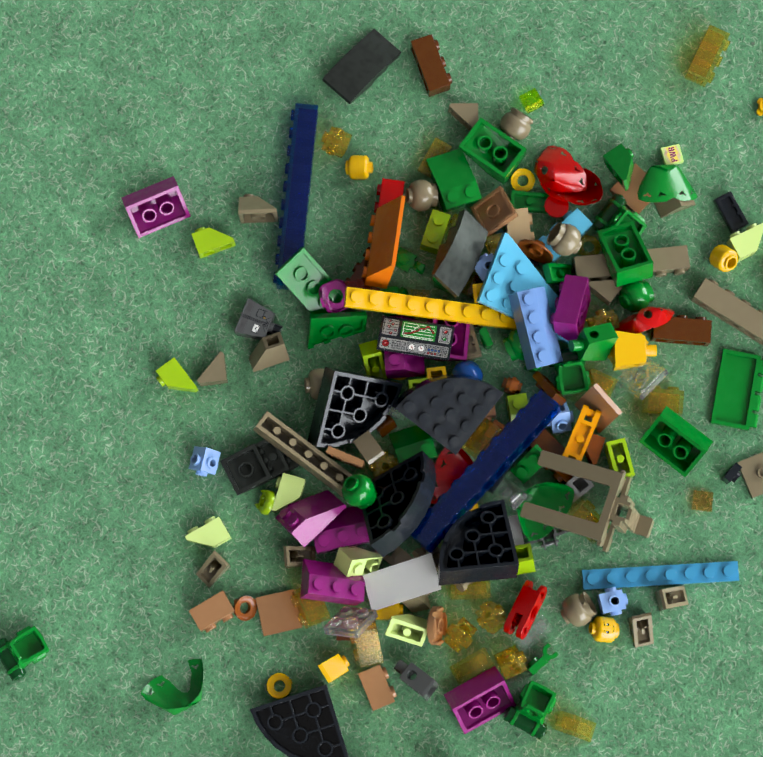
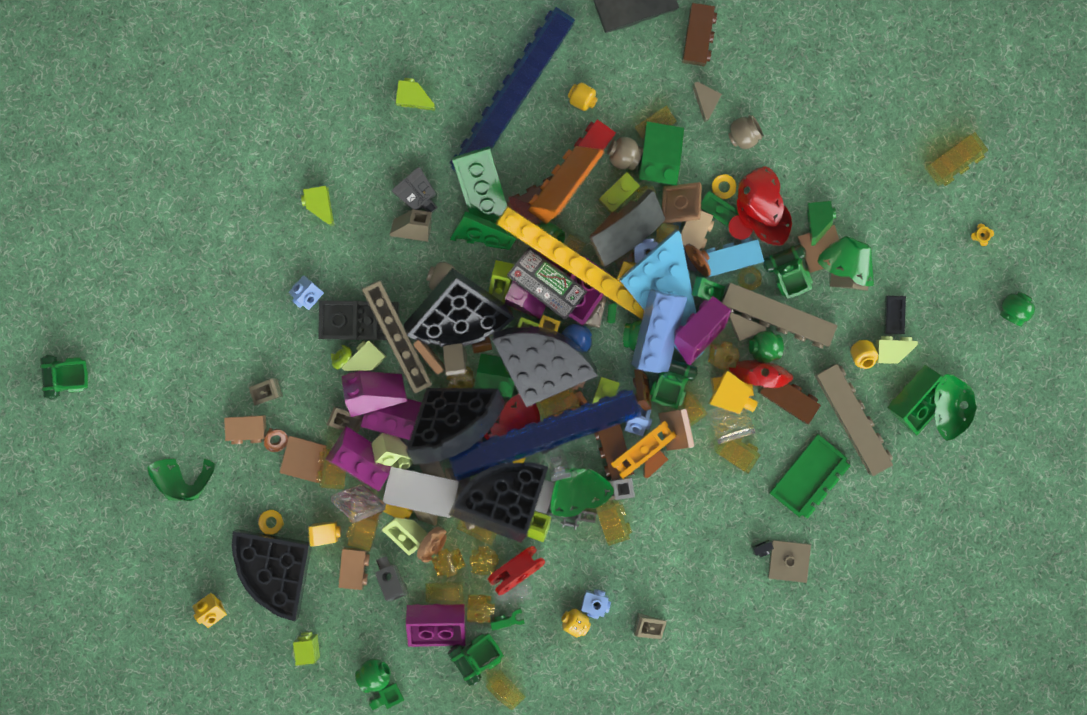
camera: 30 degrees right, 10 degrees up
magenta slope [121,176,191,238] -> none
yellowish green slope [185,516,232,548] -> none
dark tan slope [197,351,228,386] -> none
dark tan slope [238,194,278,223] -> none
magenta piece [319,279,347,313] -> none
clear yellow brick [321,126,352,158] -> none
green piece [342,474,377,509] -> none
green plate [395,247,426,275] -> none
green slope [458,117,527,185] -> none
dark orange plate [501,376,522,395] -> none
green plate [511,444,542,484] -> none
clear neon green tile [519,88,544,114] -> none
dark tan piece [520,450,654,552] -> none
dark tan piece [547,222,582,256] -> none
dark tan piece [561,592,597,627] -> none
green torso [568,322,618,361] -> none
dark azure plate [582,561,739,590] -> none
green slope [597,221,654,287] -> none
lime brick [603,438,635,480] -> none
dark tan slope [628,612,654,648] -> none
green brick [639,406,713,477] -> none
tile [660,144,684,165] -> none
clear orange tile [692,490,713,512] -> none

